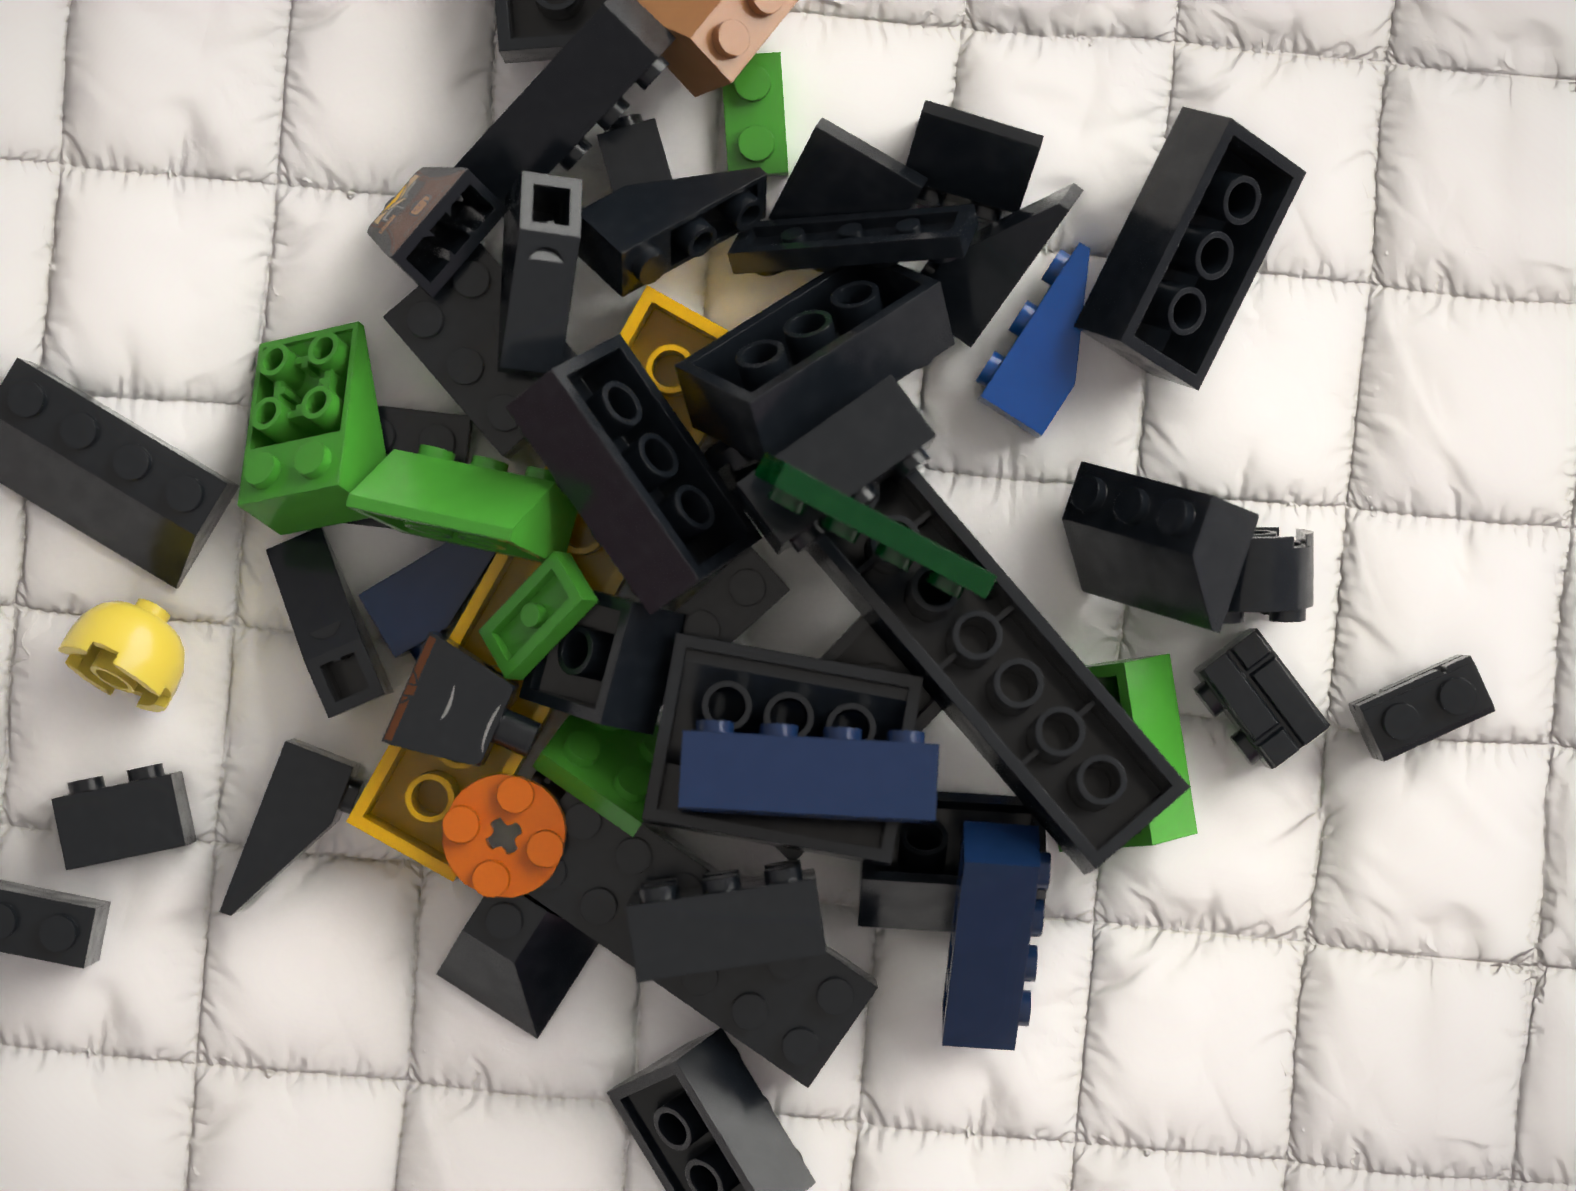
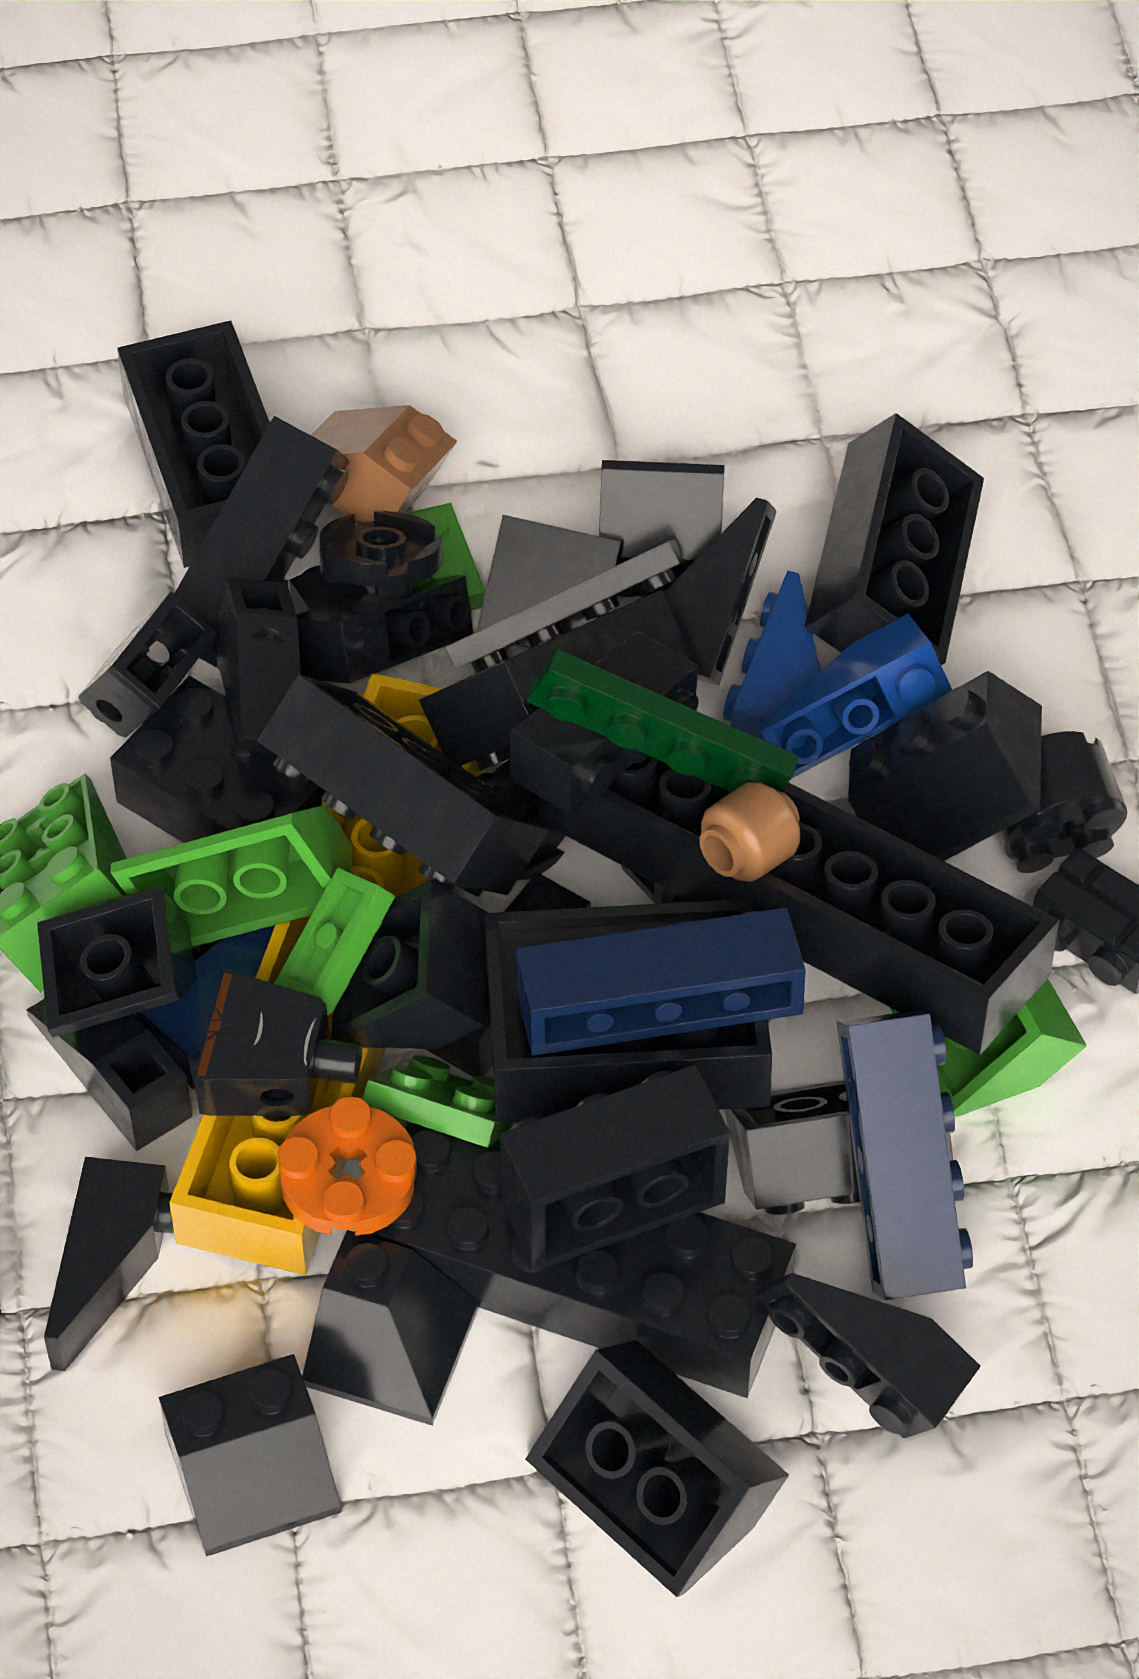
camera: 20 degrees left, 35 degrees down
none -> black slope [37,885,196,1038]
none -> slope [158,1354,342,1557]
none -> black plate [319,511,443,598]
none -> medium nougat head [699,782,800,882]
none -> black slope [754,1273,981,1439]
none -> blue slope [757,614,953,778]

